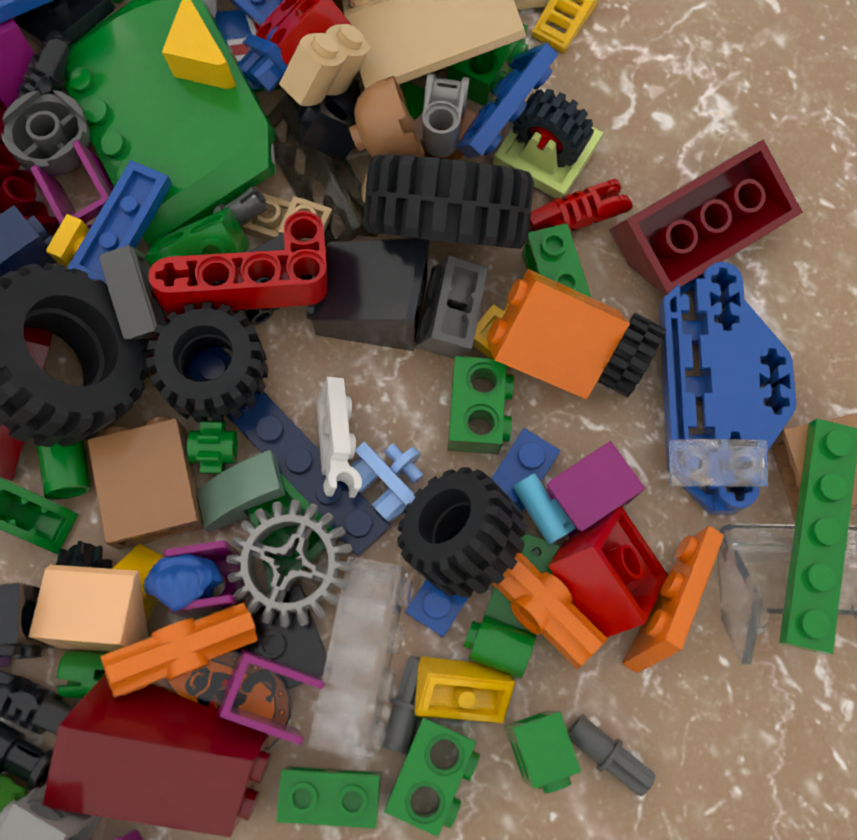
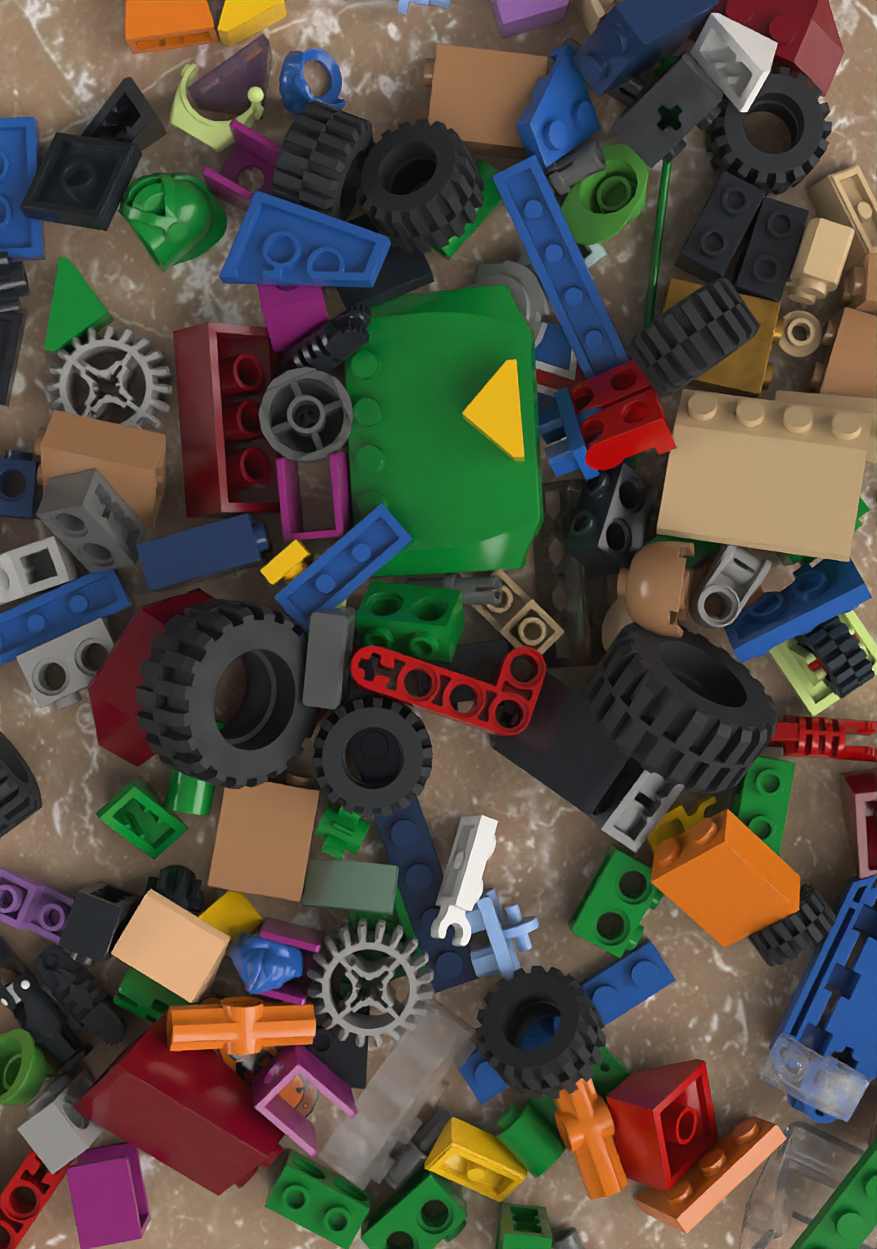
camera: 30 degrees right, 15 degrees up
tan brick [279,24,371,106] -> none
medium azure piece [512,473,576,545] -> none
magenta piece [546,440,646,538] -> none

